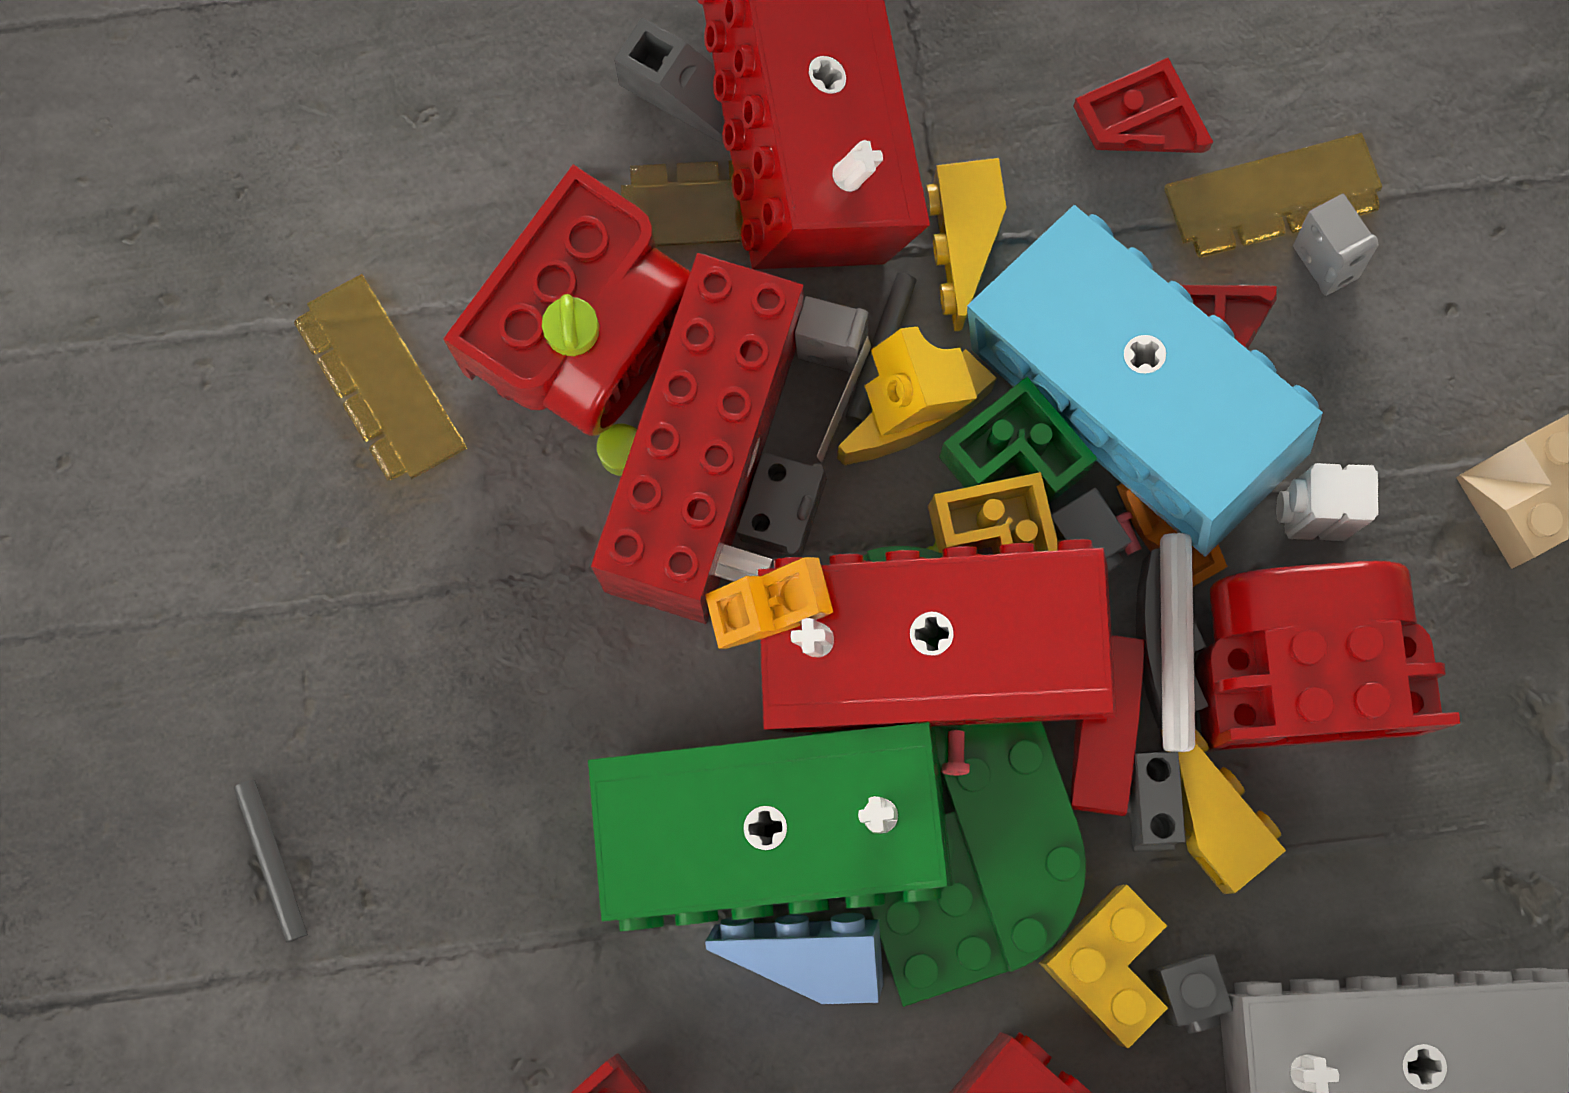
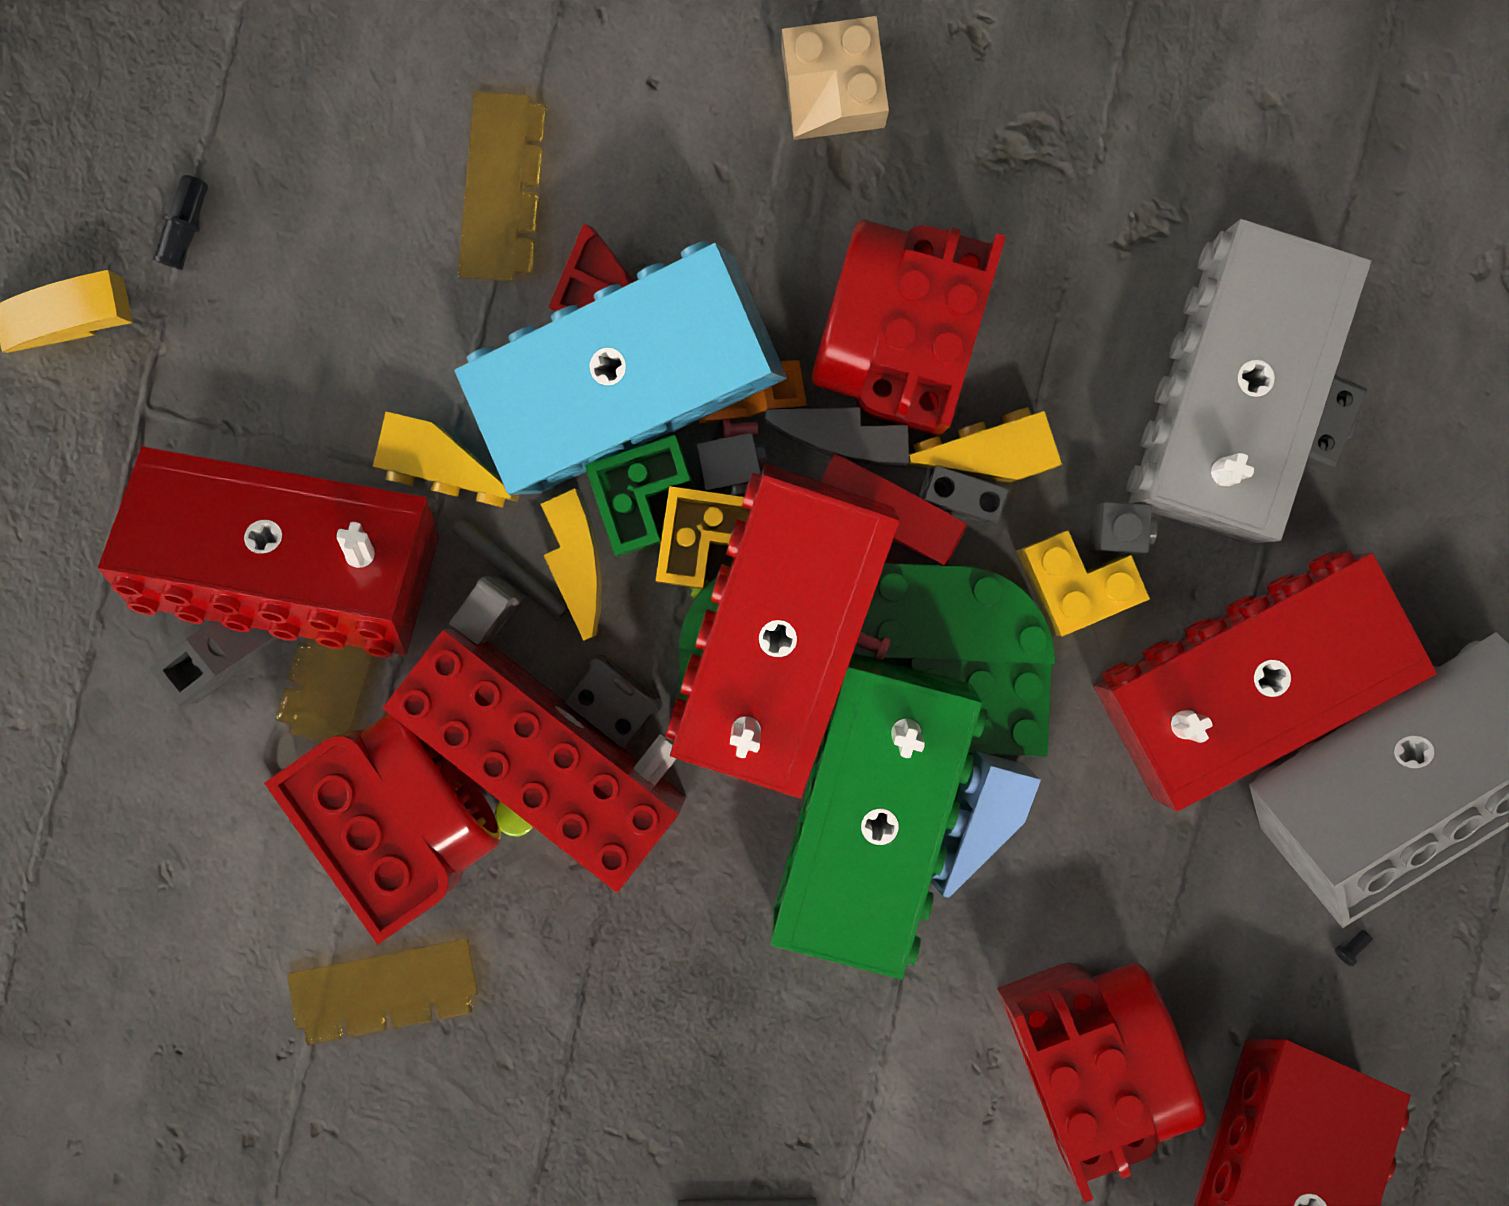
camera: 70 degrees left, 10 degrees up
lime tile [542,294,600,356] -> none
light orange slope [705,557,833,649] -> none
white sticker [817,336,871,463] -> none
yellow brick [864,326,977,436] -> none
red wing [1073,57,1213,153] -> none
white axle [1160,533,1195,752] -> none
white brick [1276,463,1378,541] -> none
light grey piece [1293,193,1379,296] -> none

